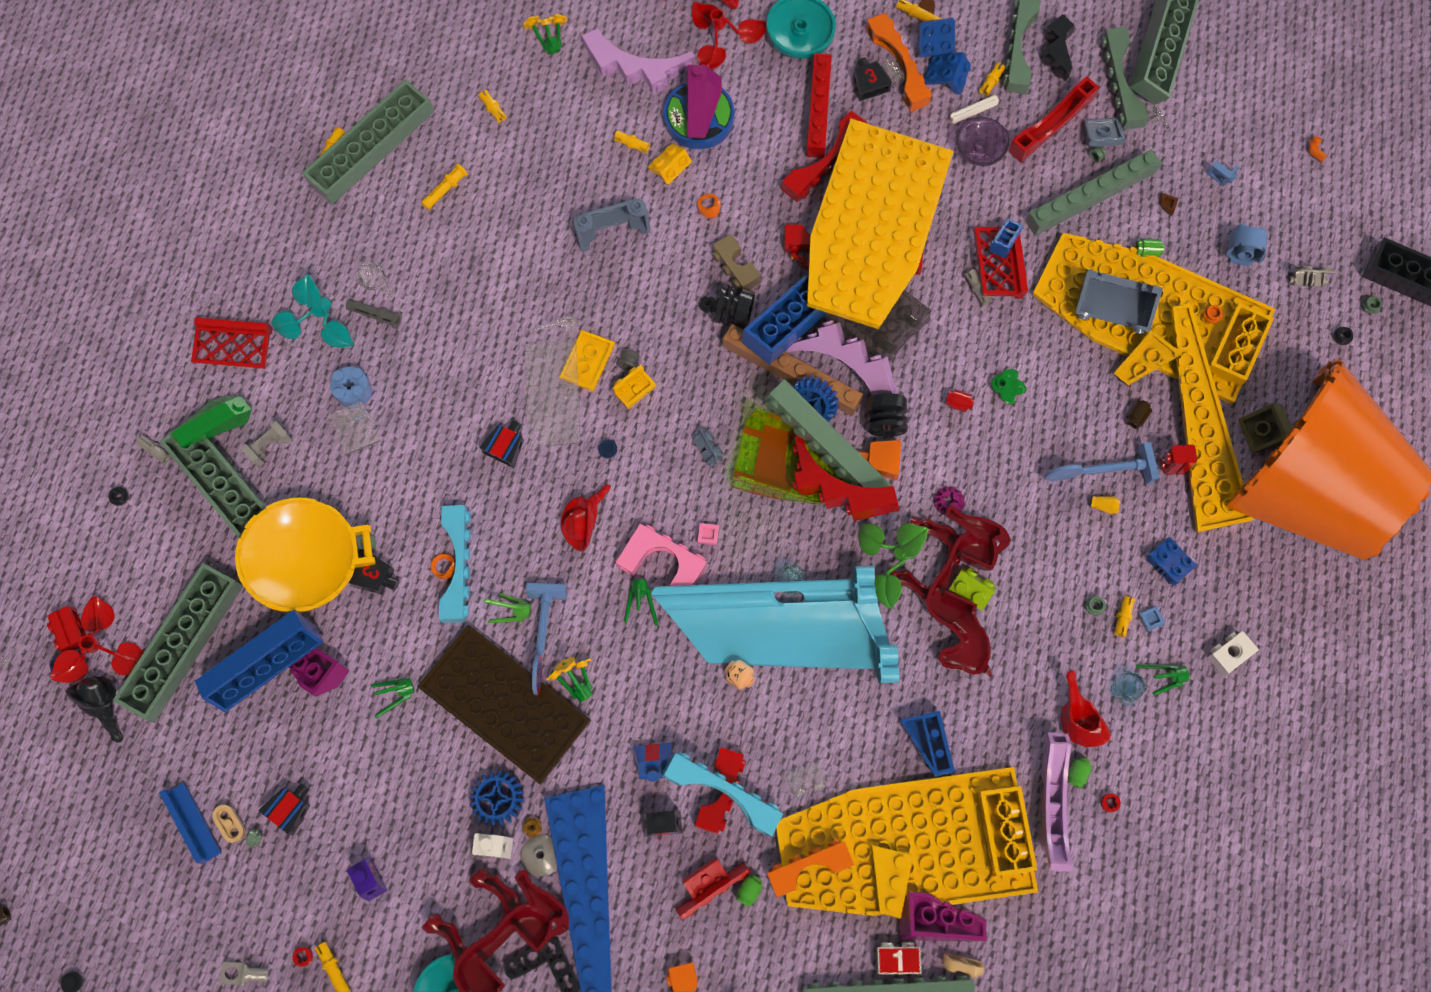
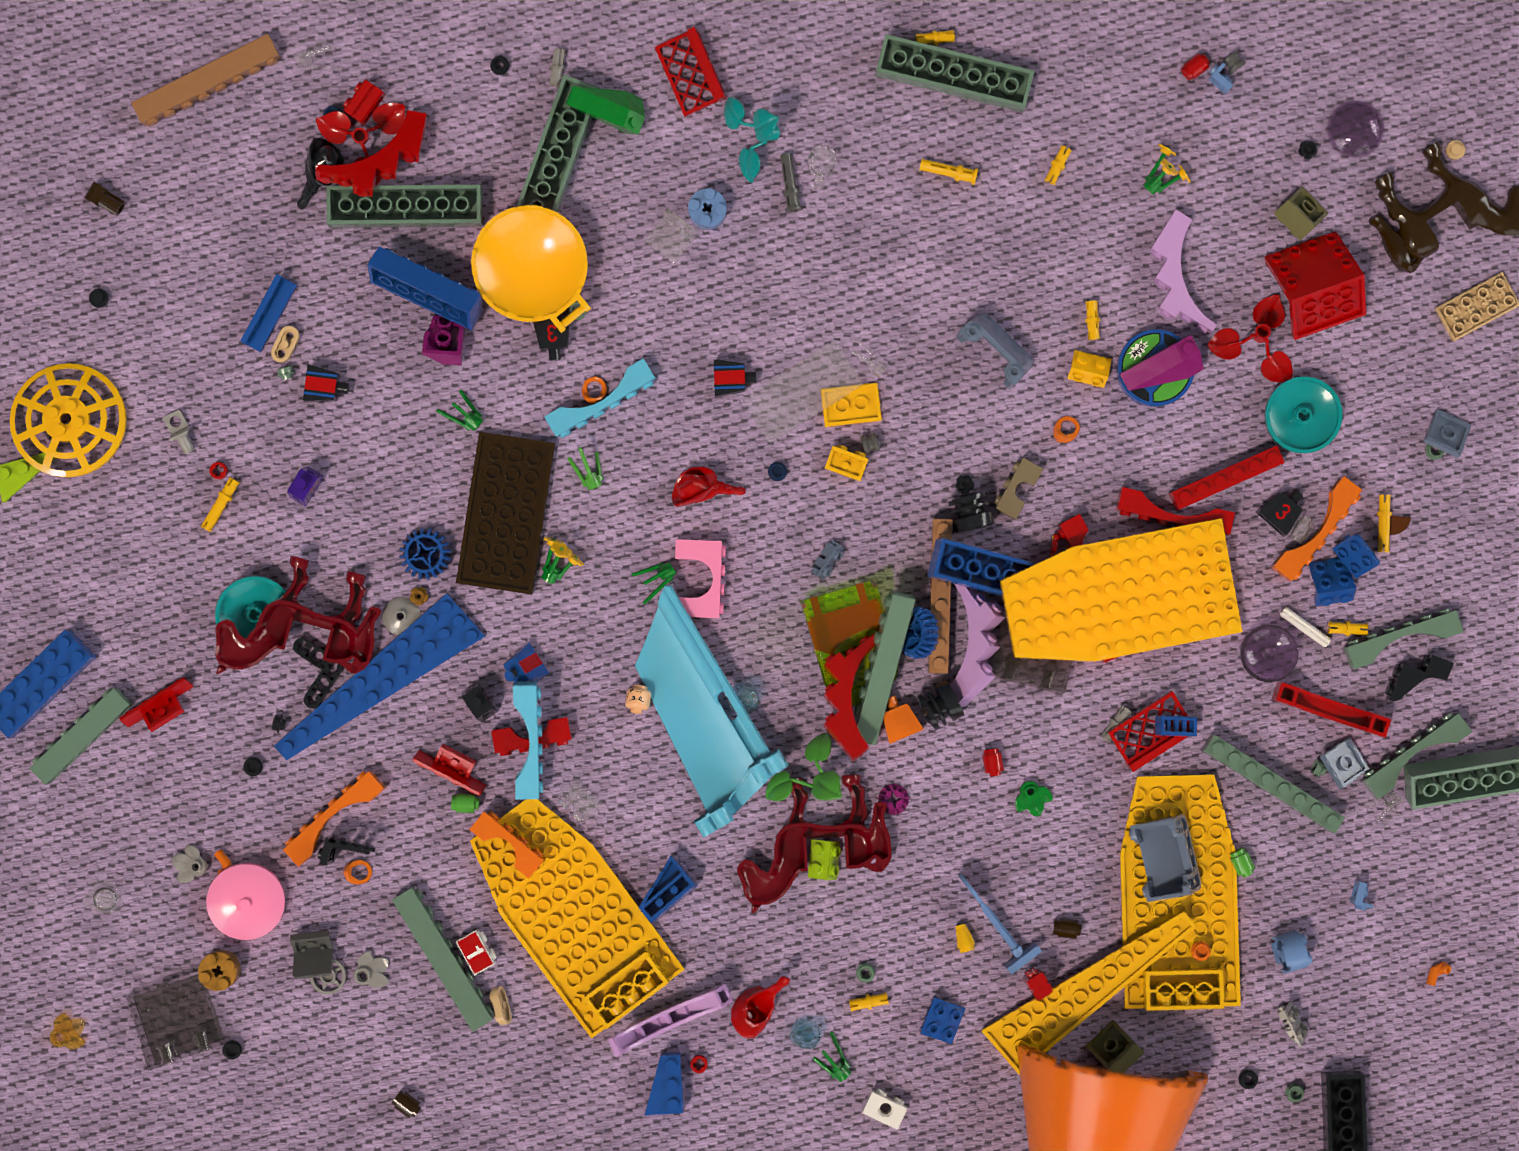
camera: 55 degrees right, 15 degrees up
light grey piece [241,420,293,468] -> none
white torso [472,833,513,859] -> none
medium blue piece [526,583,568,695] -> none
bright pink plate [698,523,719,546] -> none
yellow wing [872,845,913,918] -> none
magenta wedge [899,892,987,942] -> none
bright green brick [1067,756,1093,789] -> none
yellow wing [1114,330,1182,386] -> none
medium blue tile [1138,606,1166,632] -> none
reddish brown tile [1159,193,1179,216] -> none
none -> red arch [315,110,427,197]
none -> blue wedge [644,1052,684,1116]

